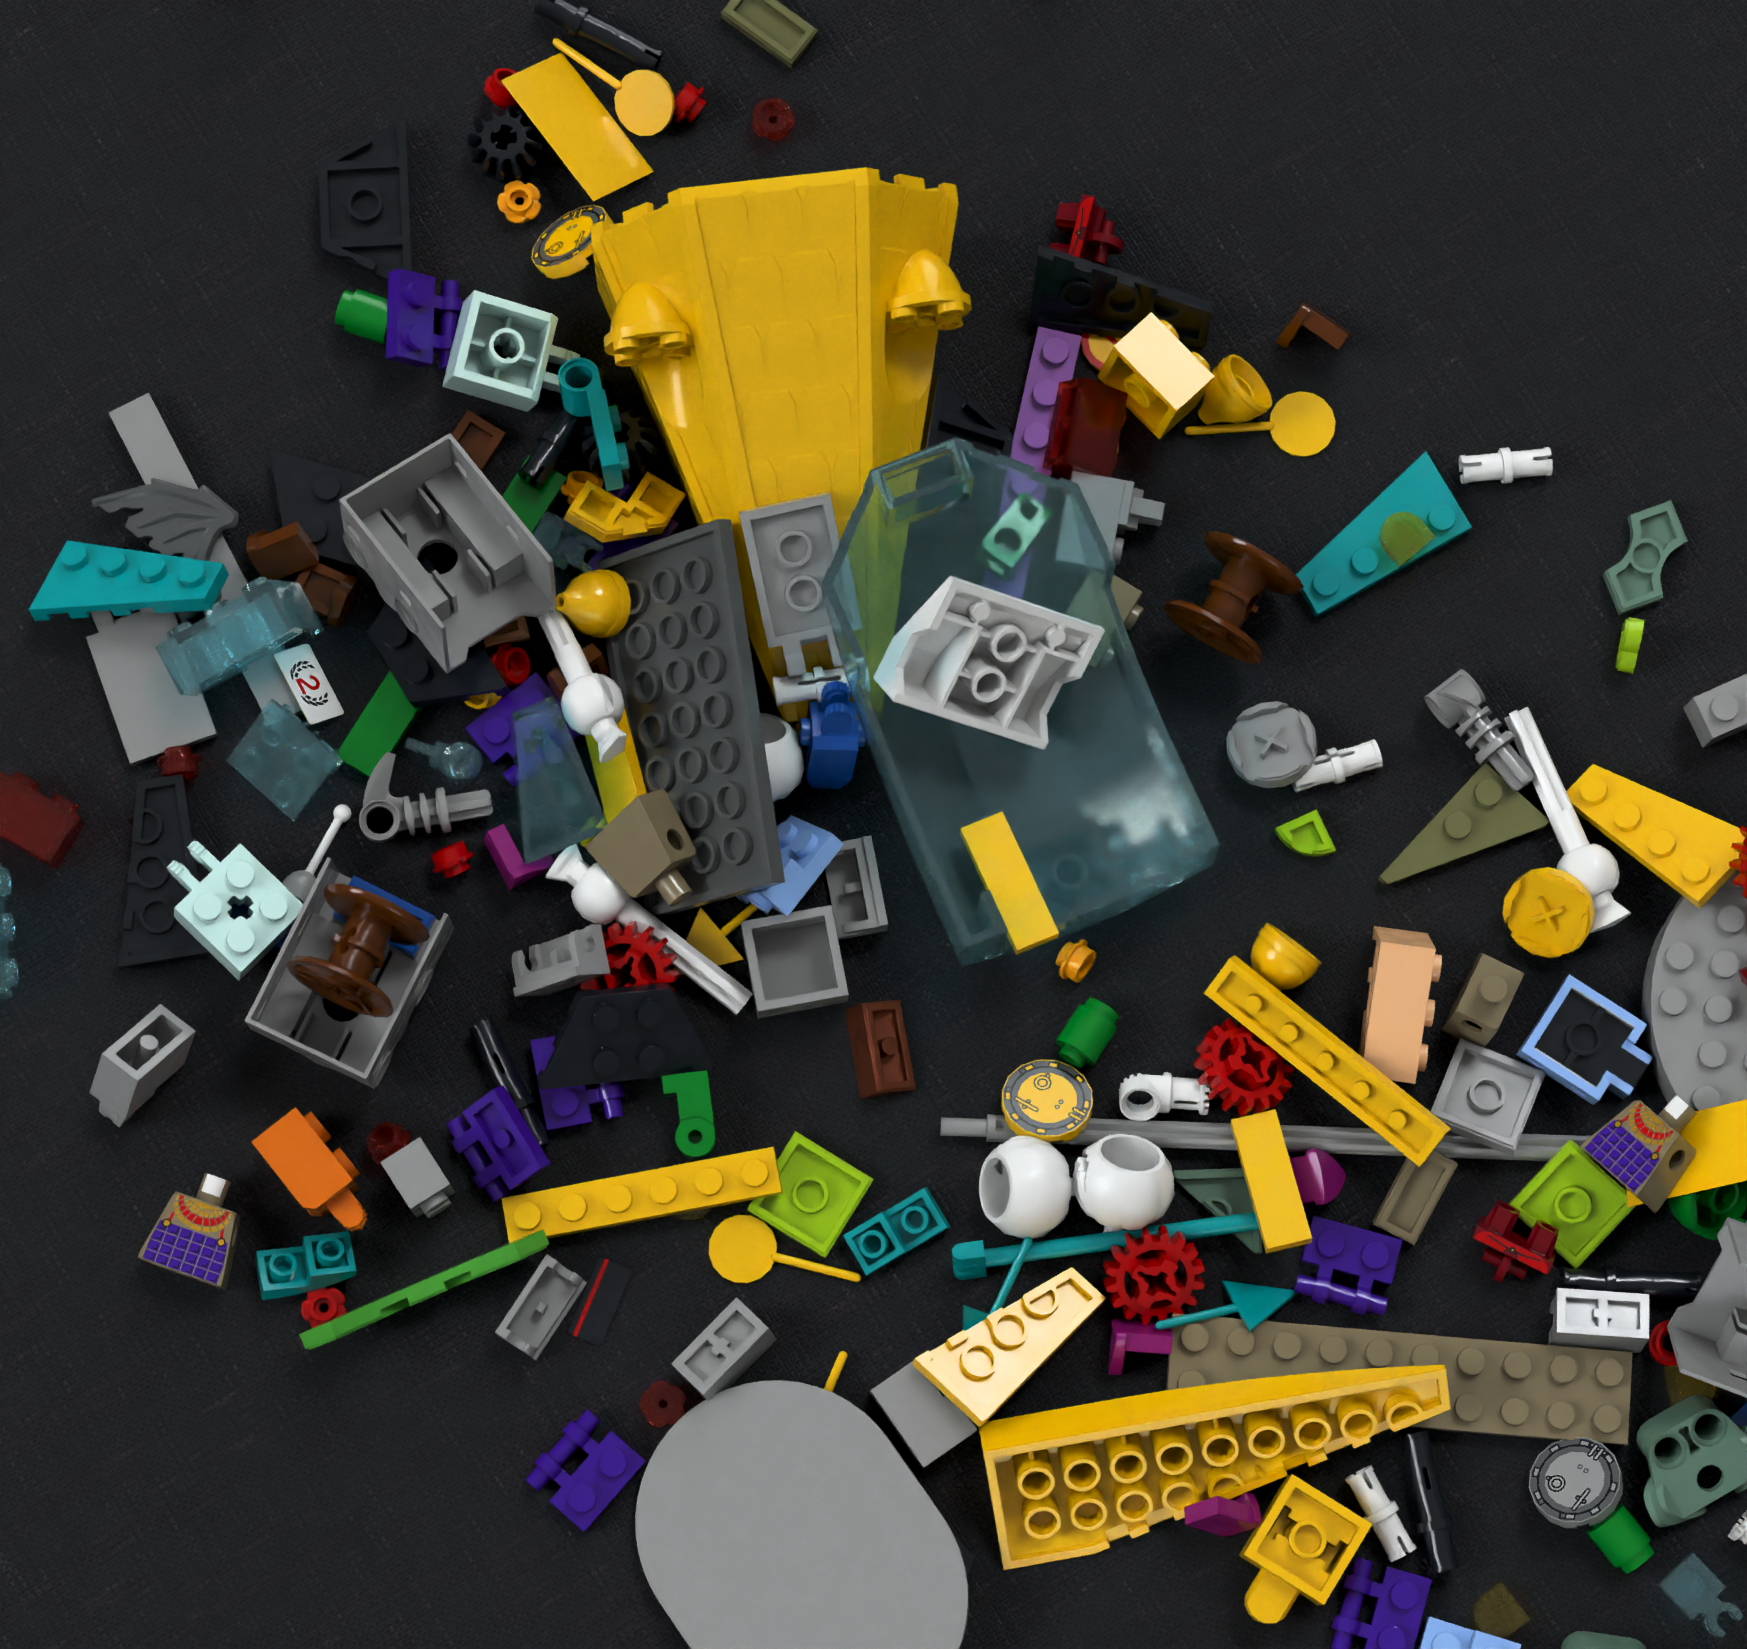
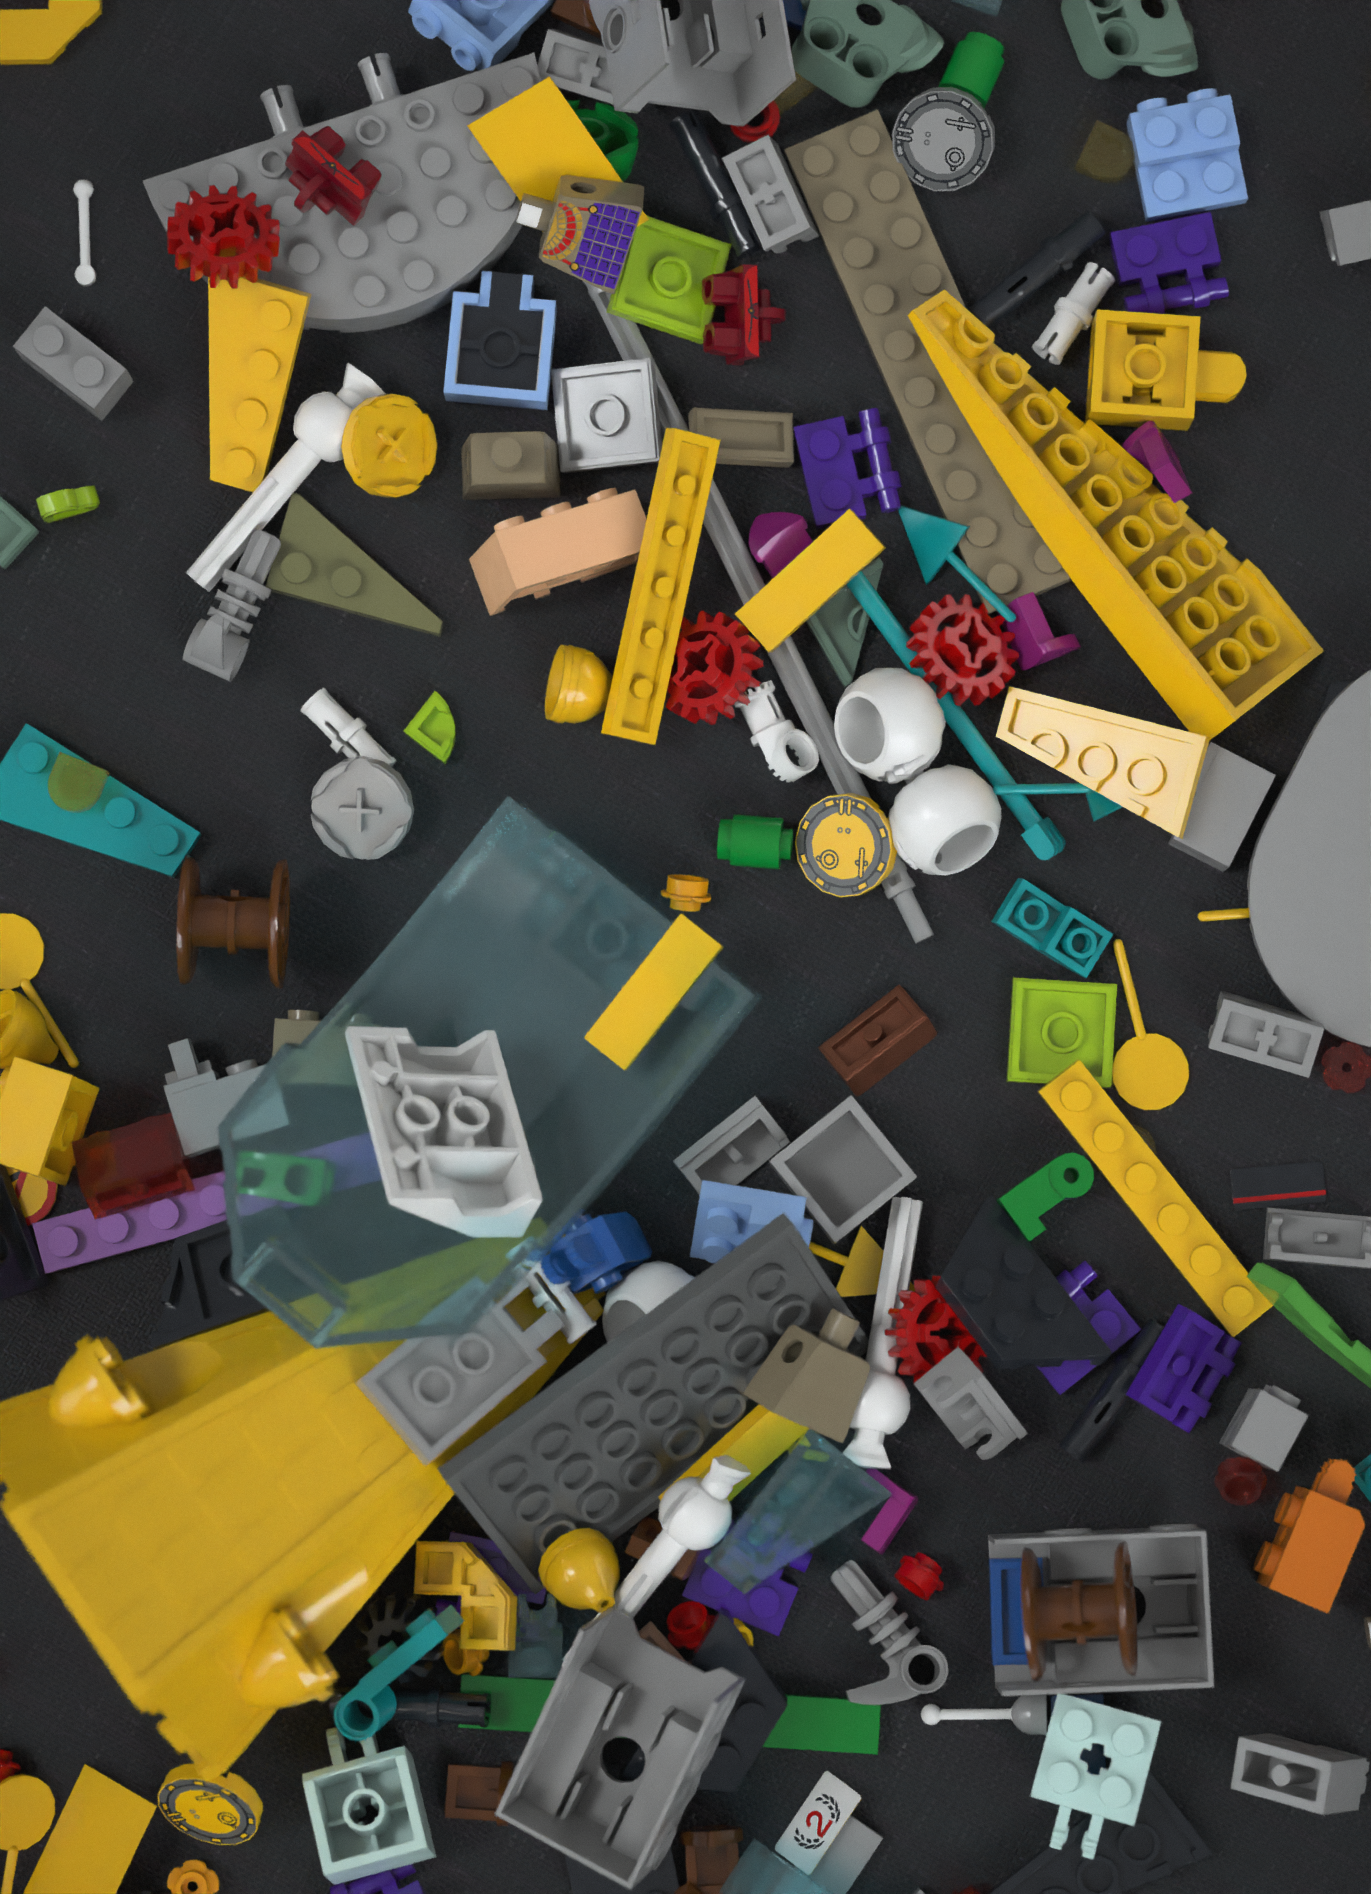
camera: 110 degrees left, 5 degrees up
clear light blue hinge [226,698,344,821] -> none
clear light blue piece [405,737,483,782] -> none

